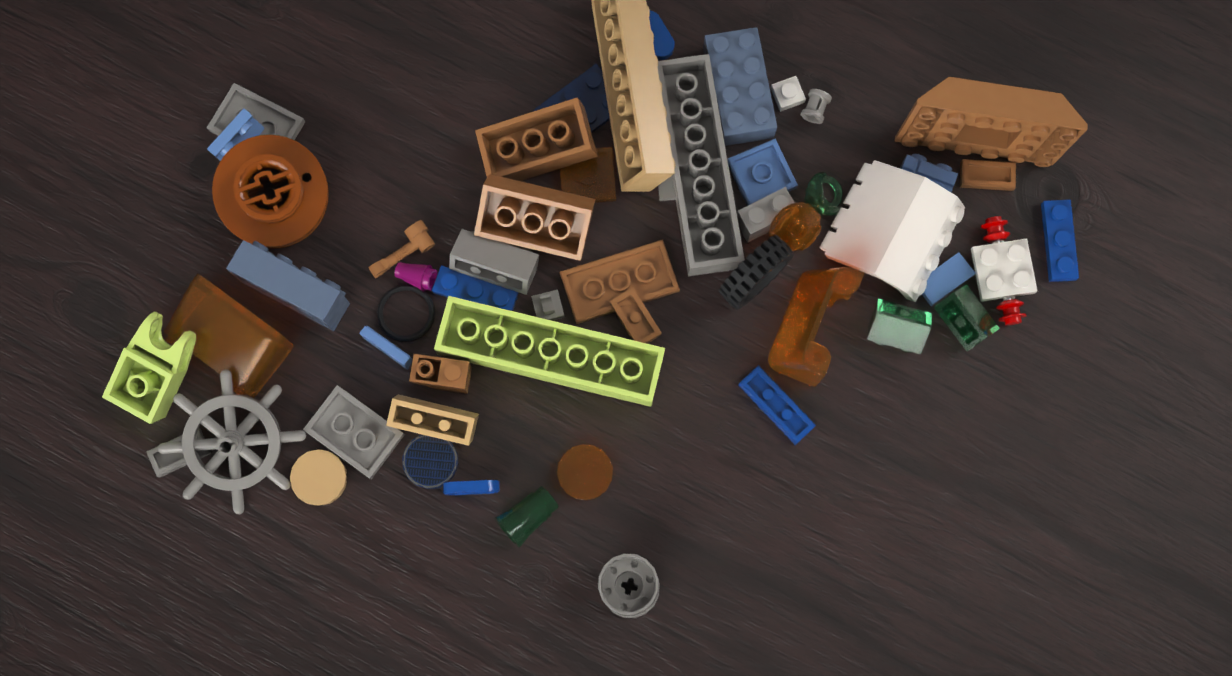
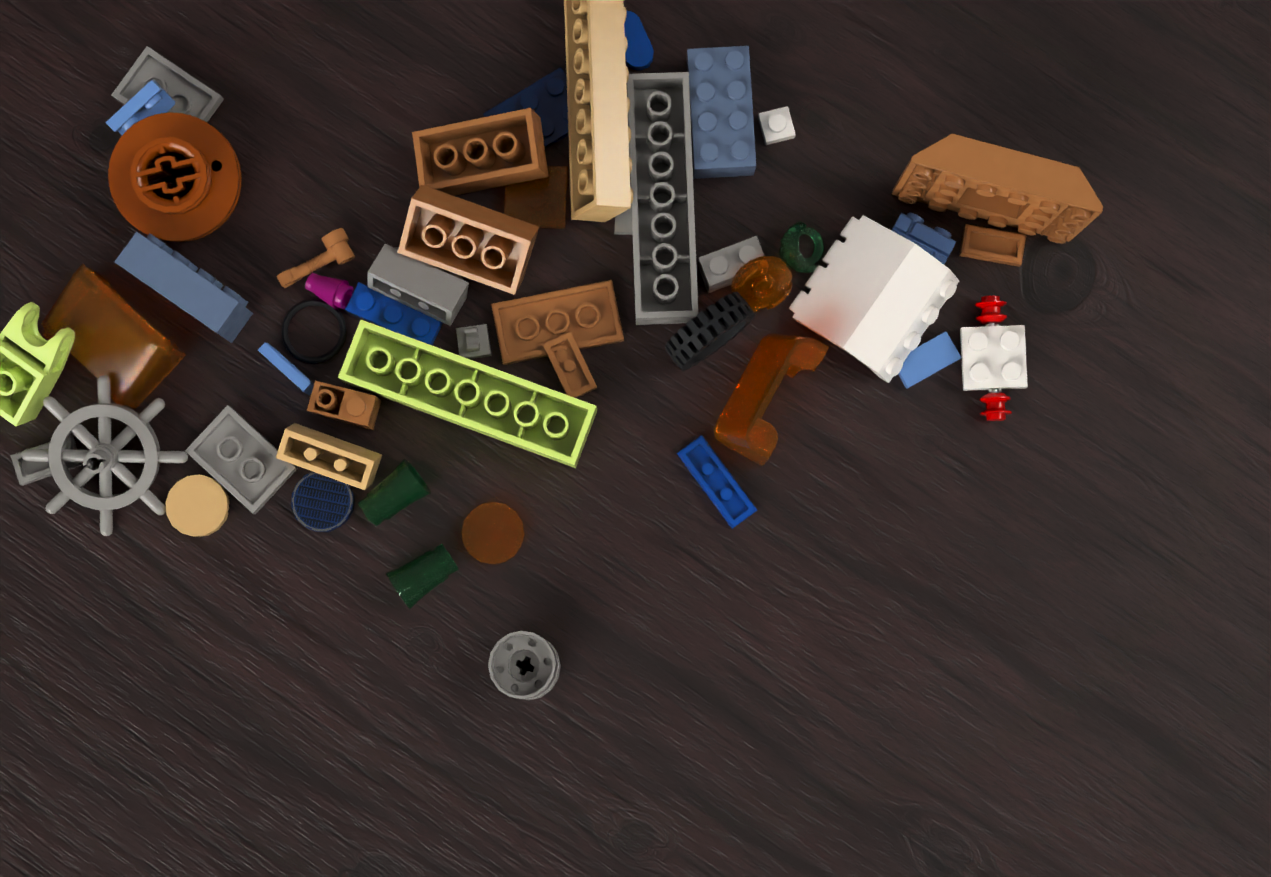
camera: 10 degrees right, 5 degrees up
blue tile [443,480,500,495] -> none
medium blue tile [727,138,798,206] -> none
light grey bush [800,89,832,124] -> none
clear green brick [867,299,932,354] -> none
clear green brick [934,285,1000,352] -> none
blue plate [1041,200,1079,282] -> none
none -> clear green plant [358,459,431,526]

